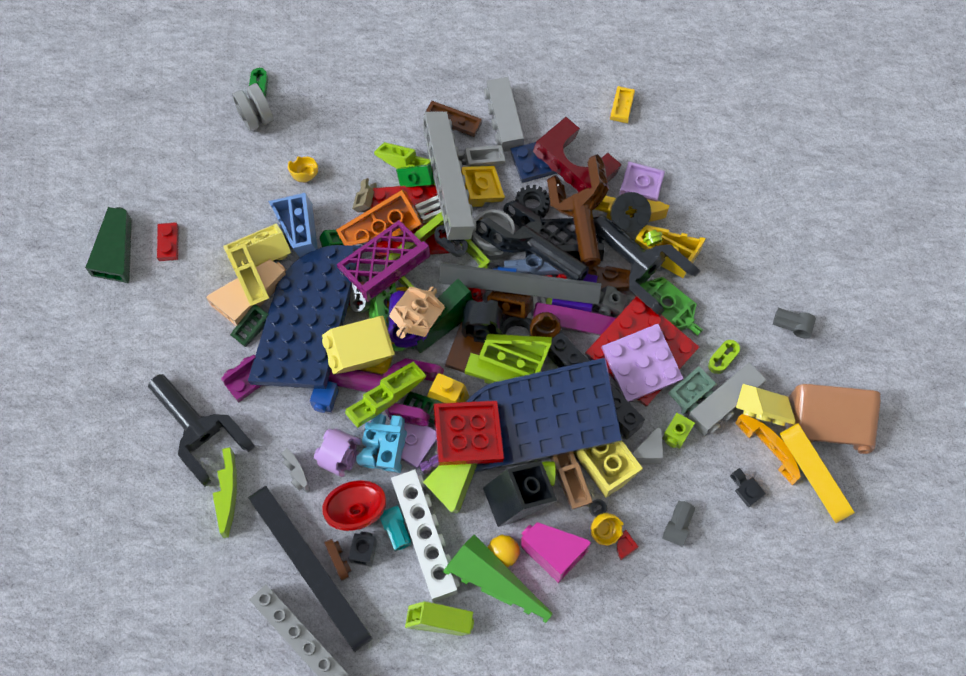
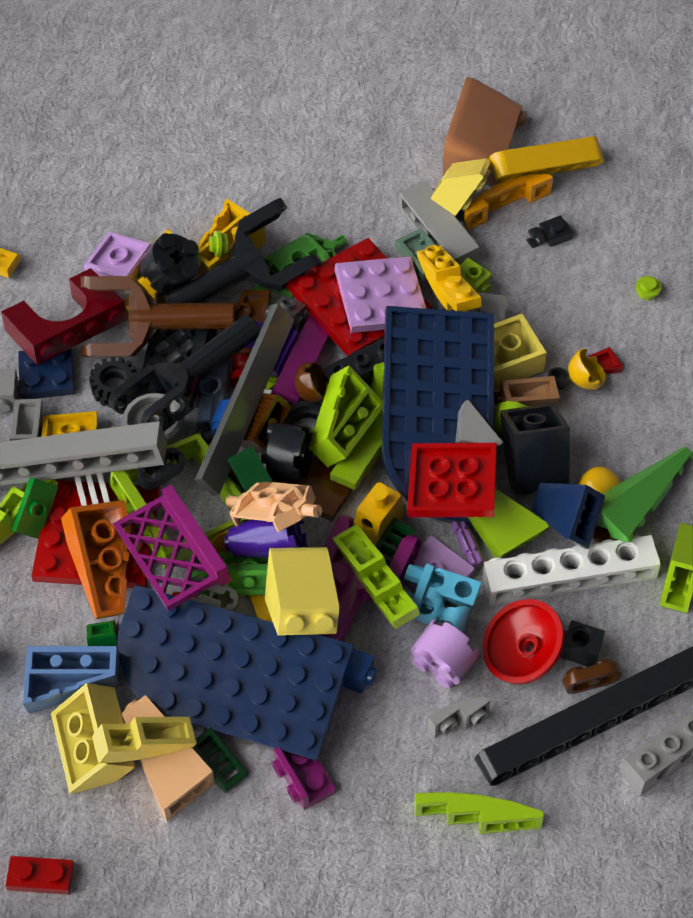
camera: 80 degrees left, 10 degrees down
black piece [148,374,255,487] -> none
dark tan plate [352,178,377,212] -> none
teal piece [380,505,412,551] -> none
dark pink slope [521,522,591,583] -> none
dark grey piece [662,501,696,547] -> none
lime beam [708,340,740,374] -> none
dark grey piece [772,307,816,339] -> none
none -> yellow slope [417,245,482,312]
none -> light grey slope [455,400,503,451]
none -> dark blue slope [531,483,605,549]
none -> lime plate [635,276,662,300]

